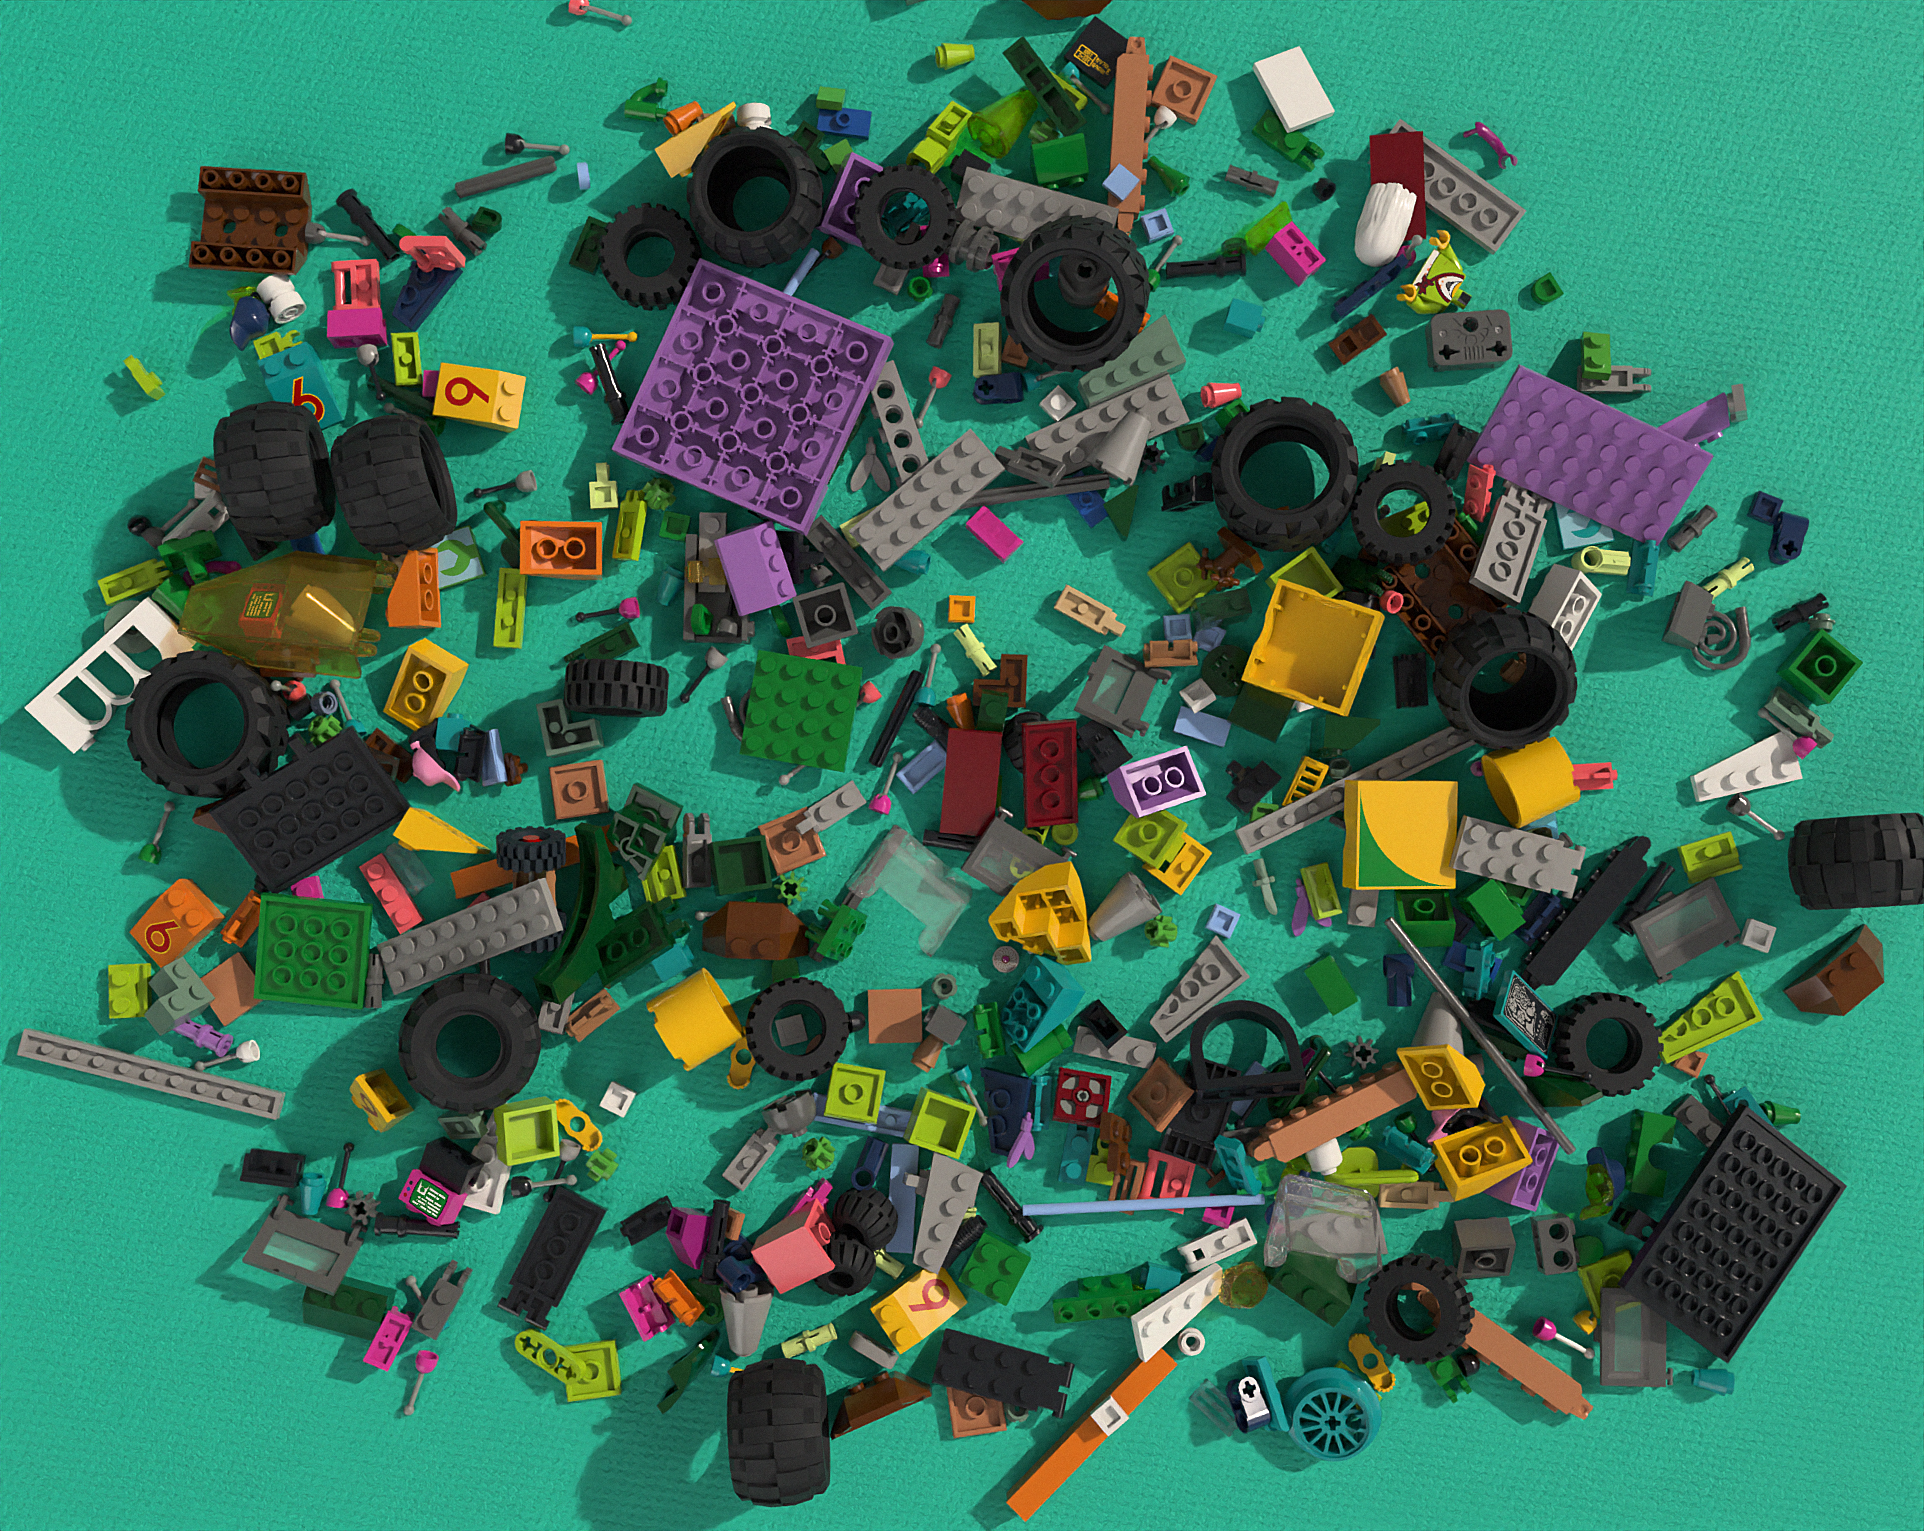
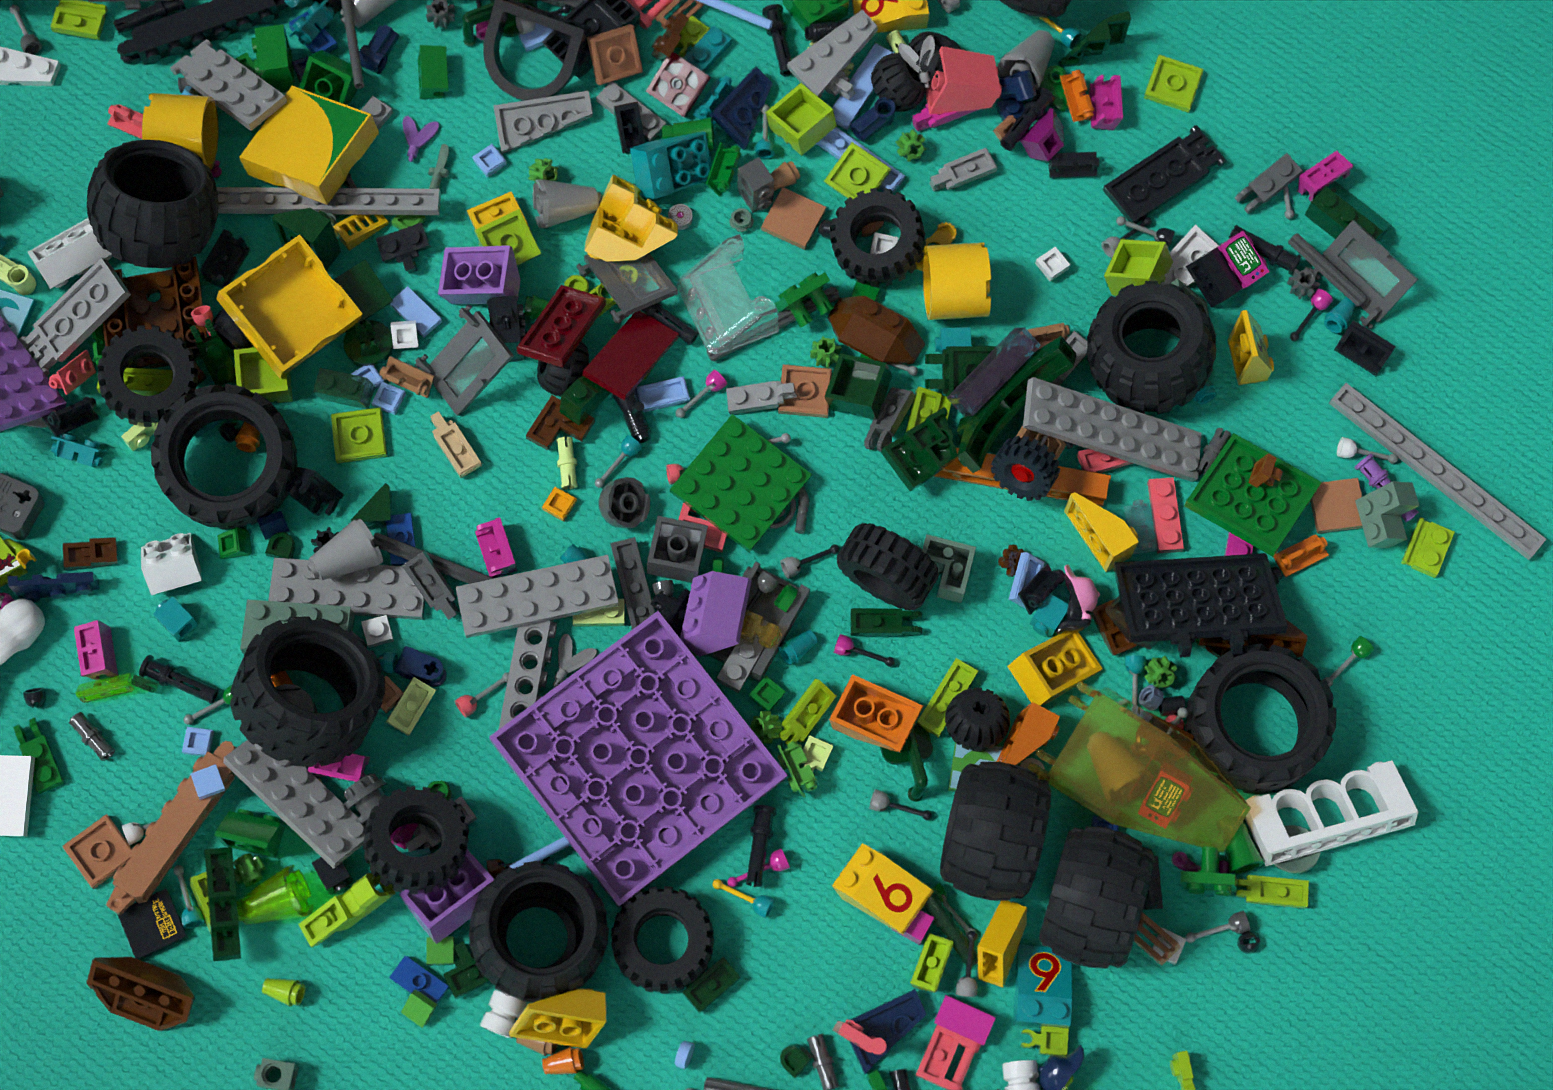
camera: 155 degrees left, 15 degrees down
orange slope [129,879,226,968] -> none
white plate [162,490,230,544] -> none
dark pink hinge [403,1350,439,1416] -> none
lime beam [515,1328,586,1385] -> none
nougat tile [549,760,610,820] -> none
yellow piece [554,1099,603,1152] -> none
bright green gear [585,1148,619,1182] -> none
dark grey cylinder [761,1088,816,1138] -> none
yellowish green pin [781,1322,837,1358] -> none
black axle [868,670,925,768] -> none
dark grey pin [926,293,961,349] -> none
orange cone [946,692,976,730] -> none
medium lavender piece [1007,1112,1035,1168] -> none
green cone [1147,156,1190,197] -> none
reddish brown piece [1196,526,1264,592] -> none
coral cone [1200,383,1242,409] -> none
lime plate [1300,862,1342,920] -> none
medium nougat cone [1378,366,1411,408] -> none
dark blue hinge [1512,891,1563,947] -> none
none -> white slope [141,533,202,595]
none -> bright green hinge [777,741,818,798]
none -> light grey piece [898,35,935,88]
none -> black wheel [945,687,1010,752]
none -> clear purple brick [947,327,1041,416]
none -> yellow slope [978,901,1027,988]
none -> dark orange tile [1248,453,1283,488]
none -> dark grey axle [1288,233,1367,307]

